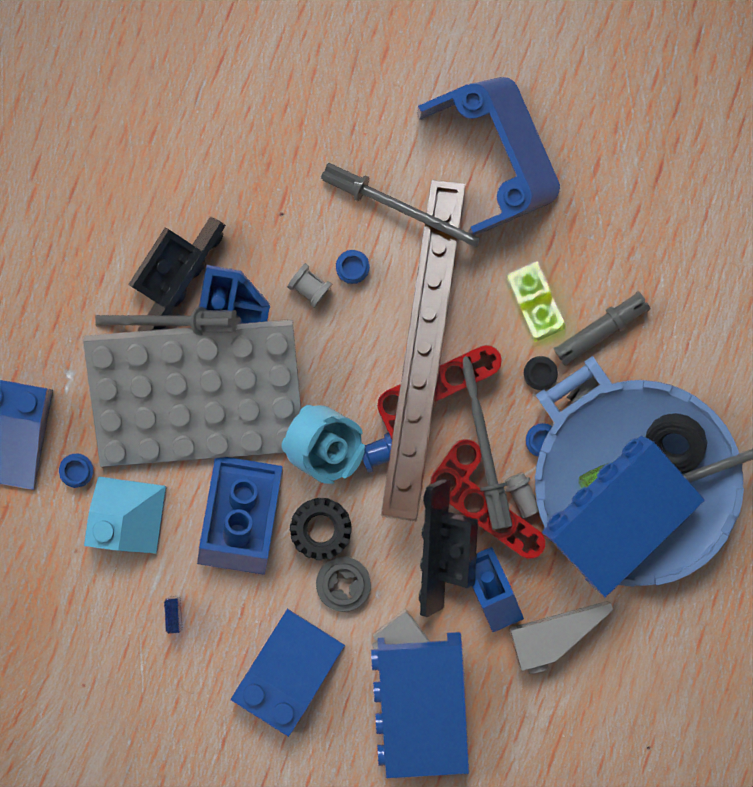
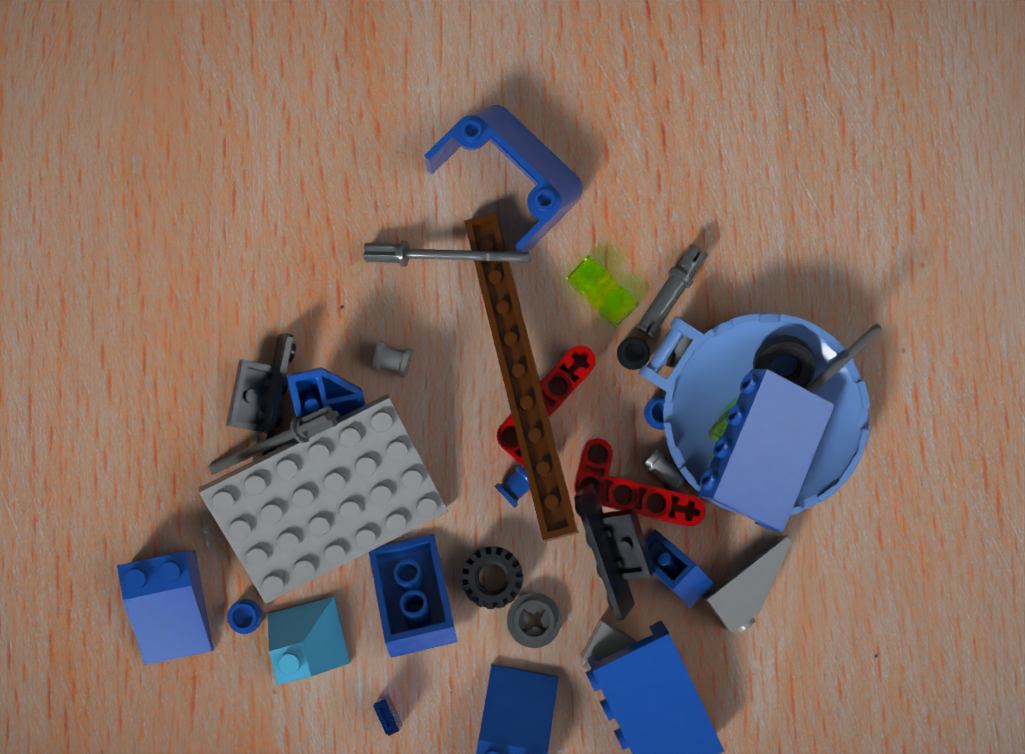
camera: 25 degrees left, 5 degrees down
medium azure brick [282,405,365,484] -> none
blue plate [336,250,370,284] -> none
dark grey piece [463,356,512,530] -> none

